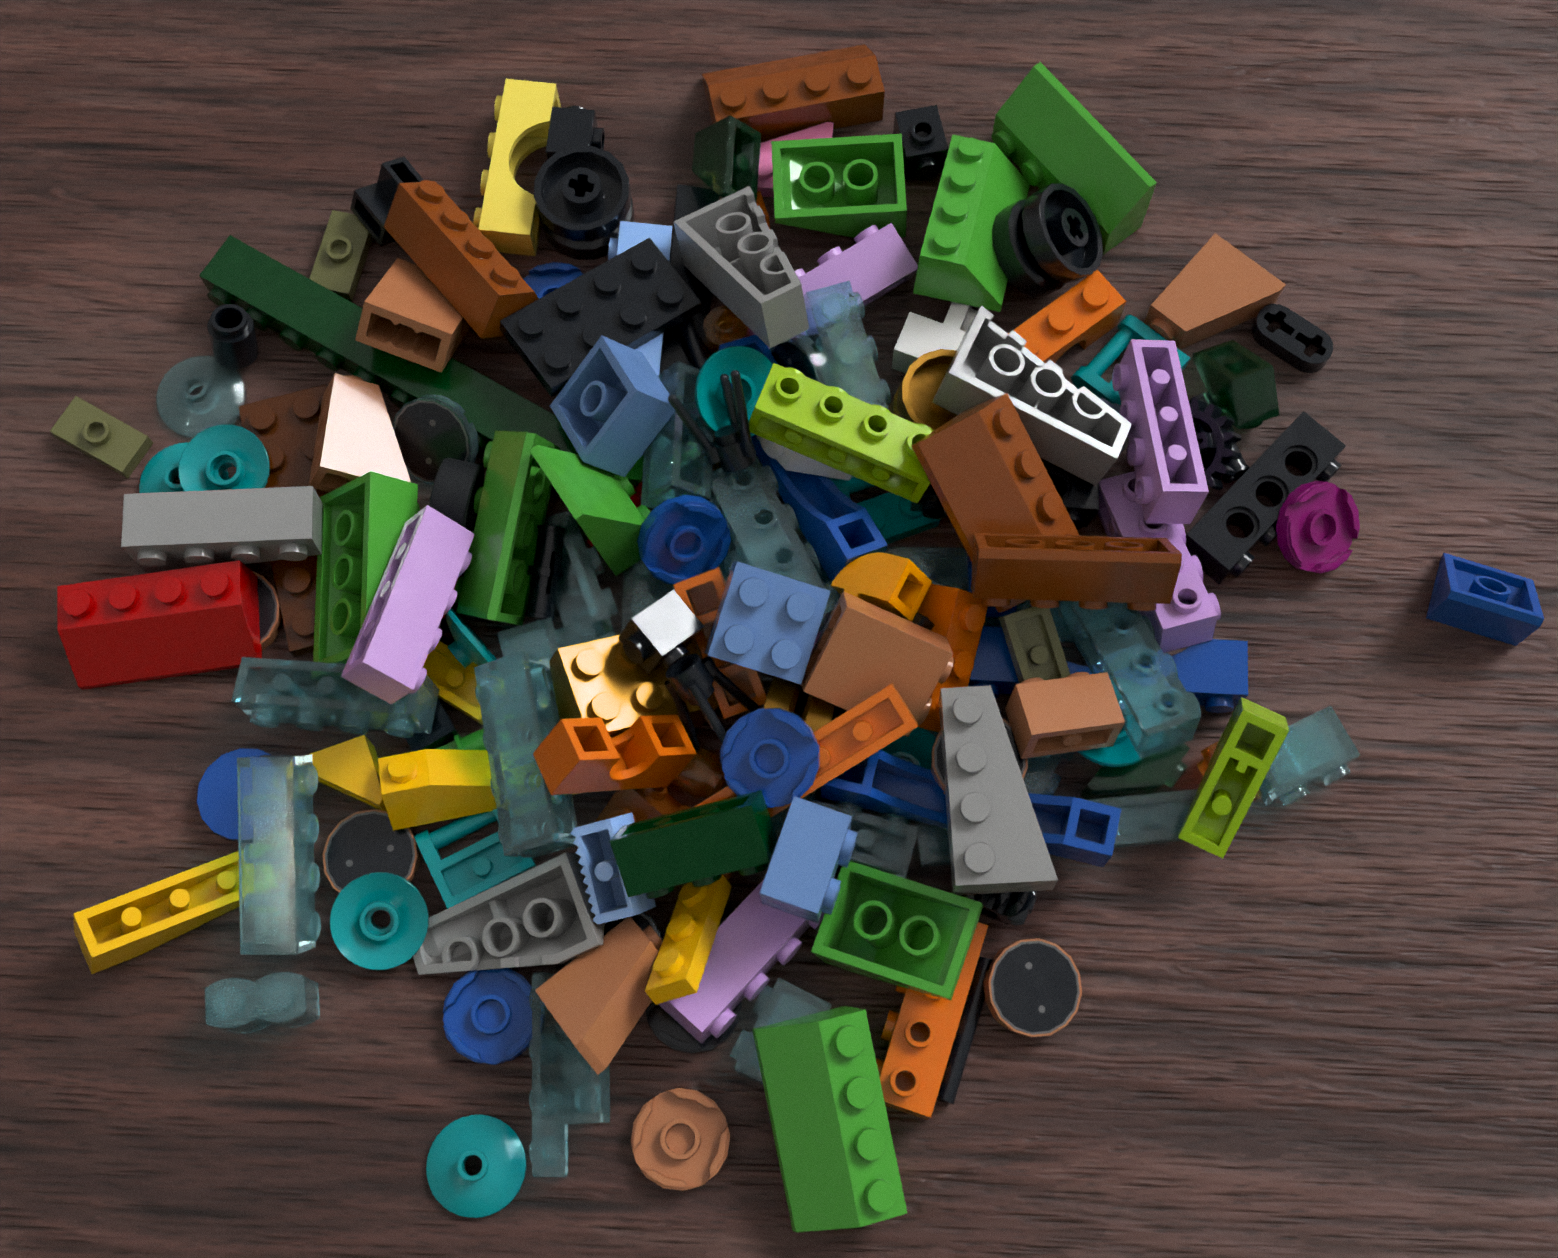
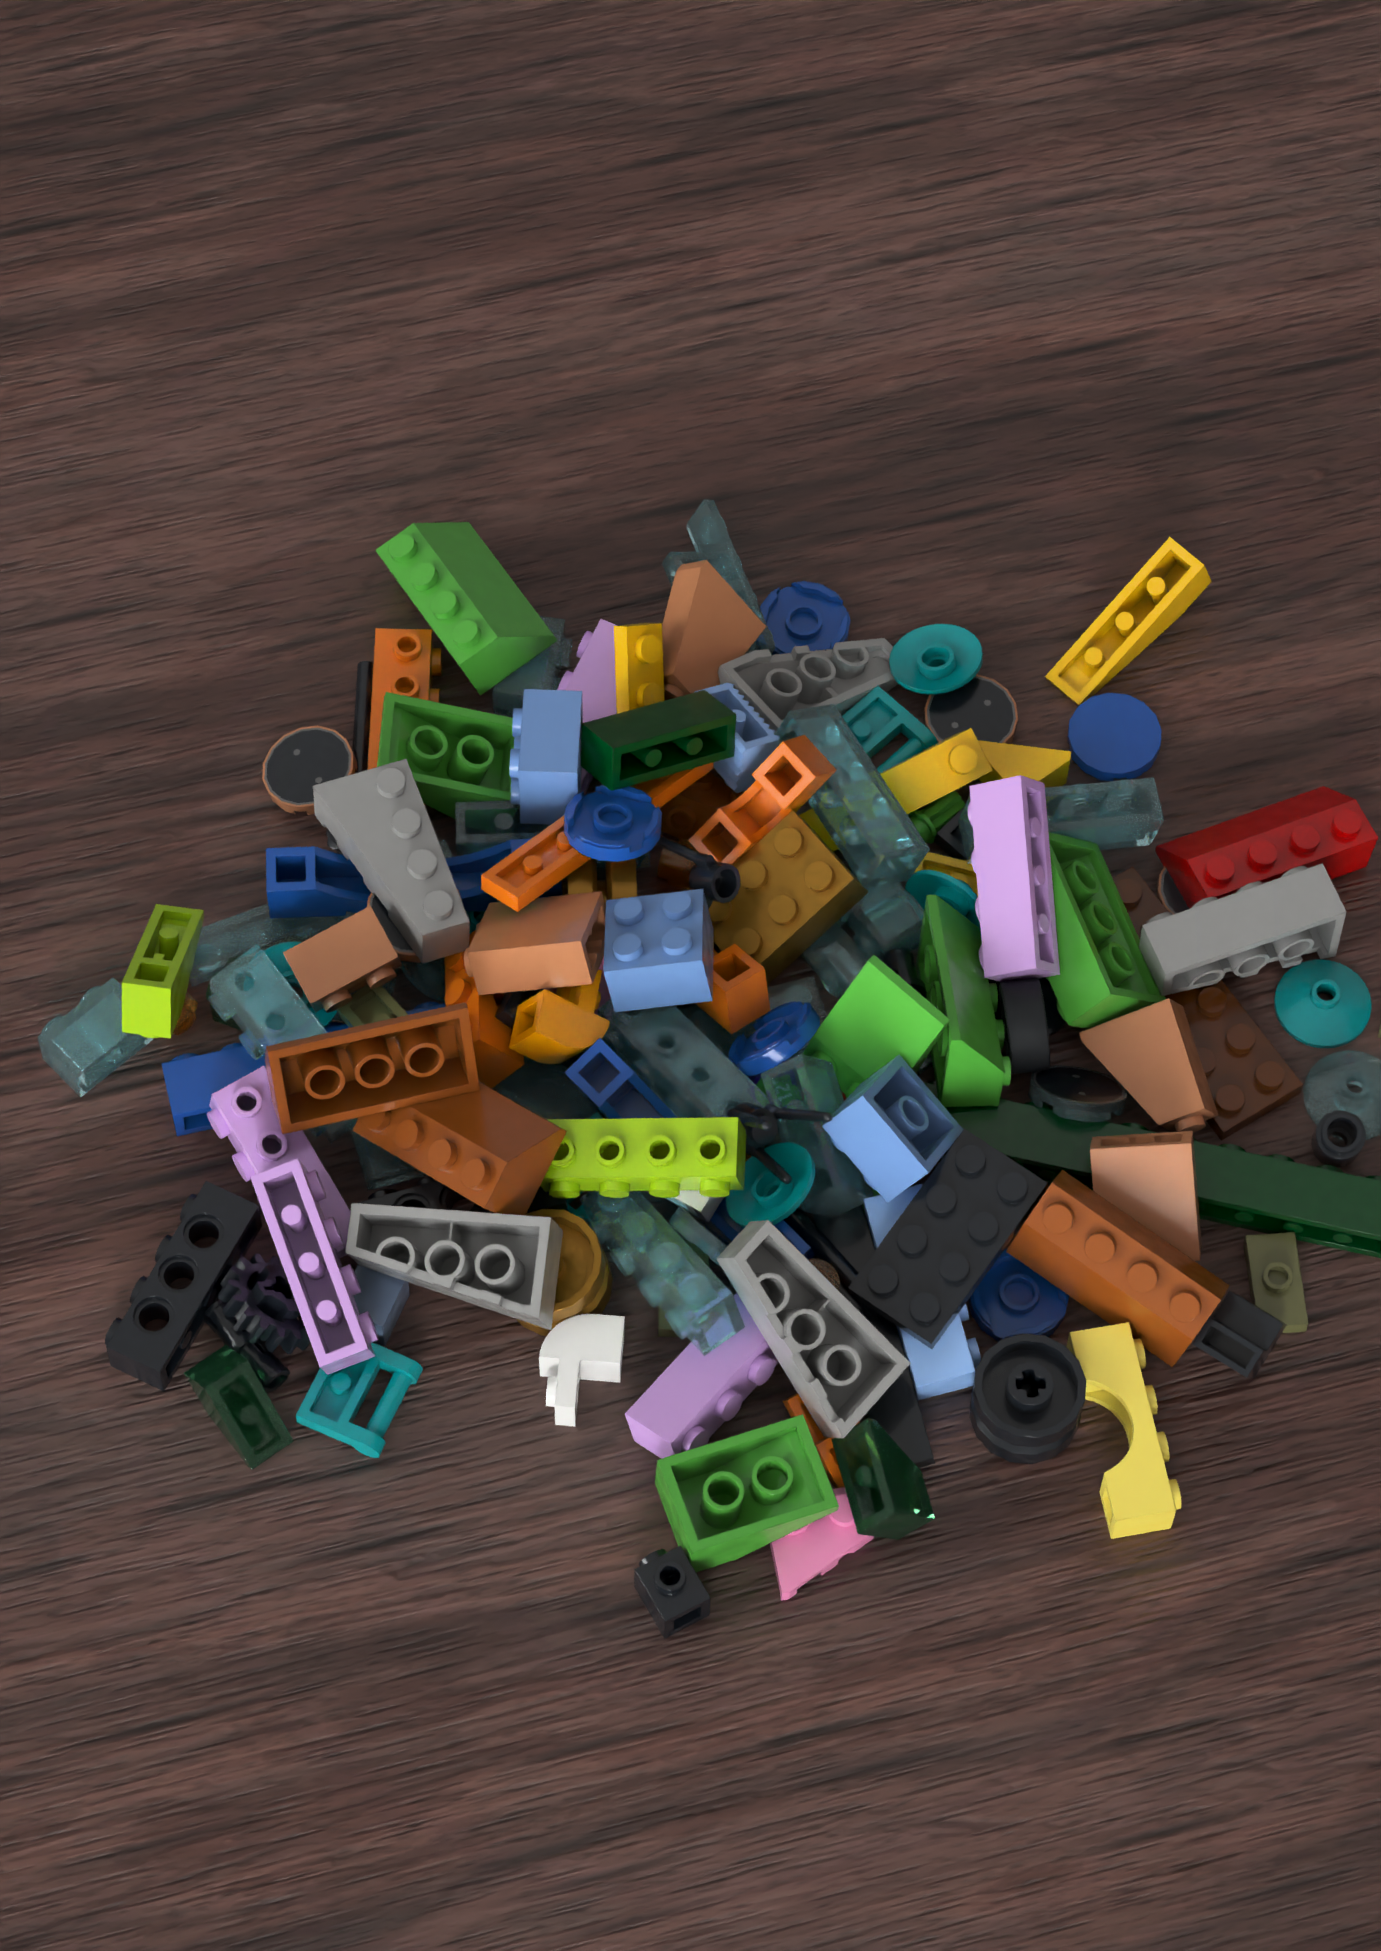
camera: 160 degrees right, 10 degrees down
teal dish [178,424,270,491] -> none
clear light blue brick [205,972,320,1034] -> none
clear light blue brick [237,754,321,955] -> none
teal dish [426,1115,526,1218] -> none
black brick [546,106,605,160] -> none
brick [618,590,704,675] -> none
nougat tile [631,1088,731,1191] -> none
dark orange slope [702,44,885,150] -> none
bright green slope [913,135,1030,312] -> none
bright green slope [991,62,1157,256] -> none
black wheel [992,183,1103,298] -> none
orange arch [1008,269,1126,363] -> none
nougat slope [1144,233,1286,350] -> none
black beam [1252,304,1333,373] -> none
magenta tile [1276,481,1360,574] -> none

